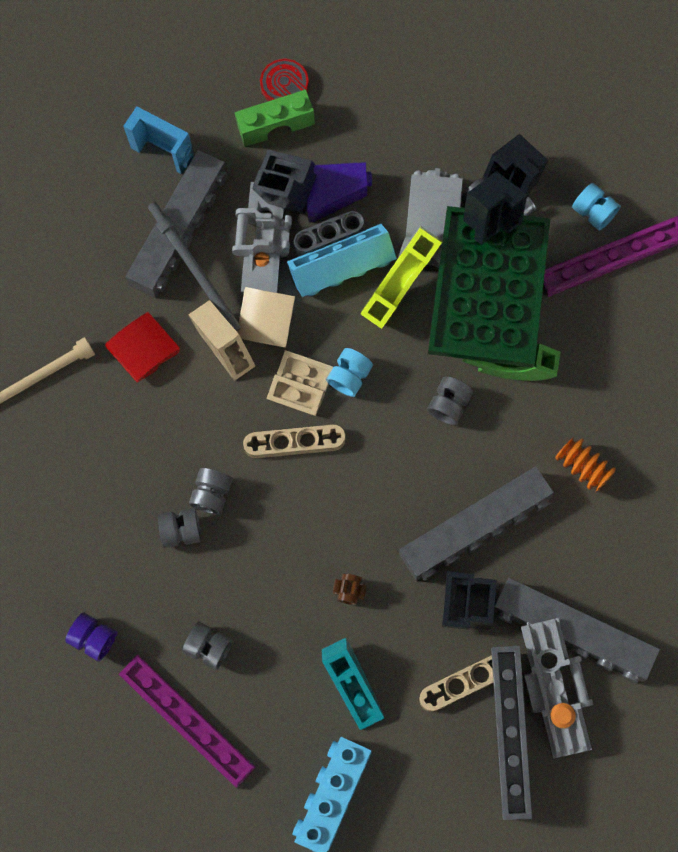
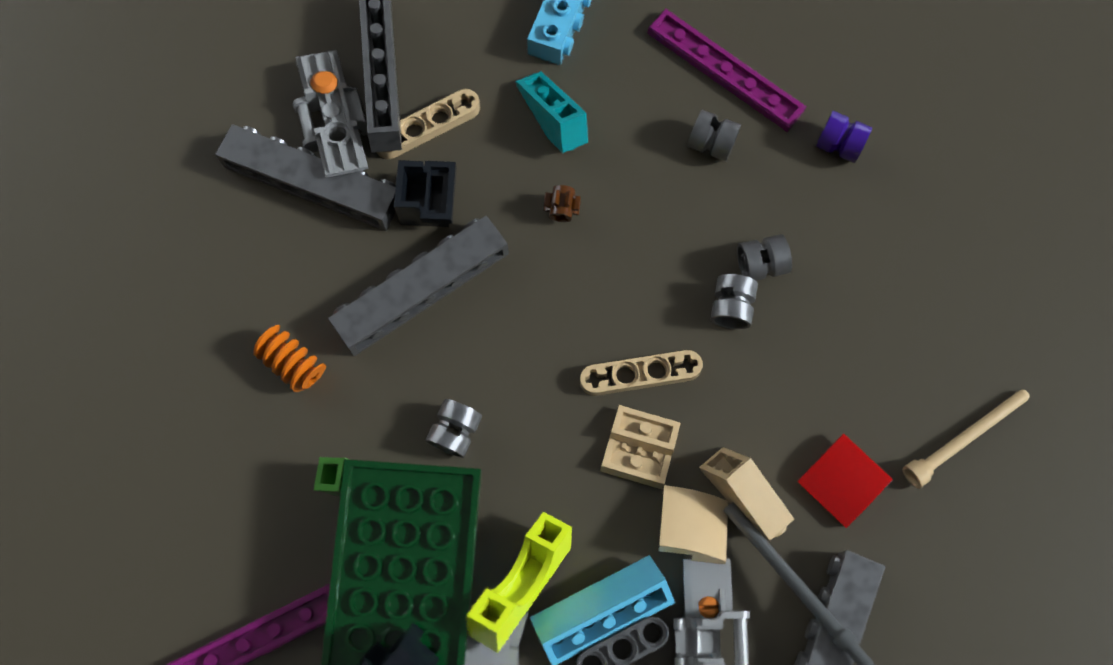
camera: 170 degrees right, 0 degrees up
medium azure wheel [326,348,373,397] -> none

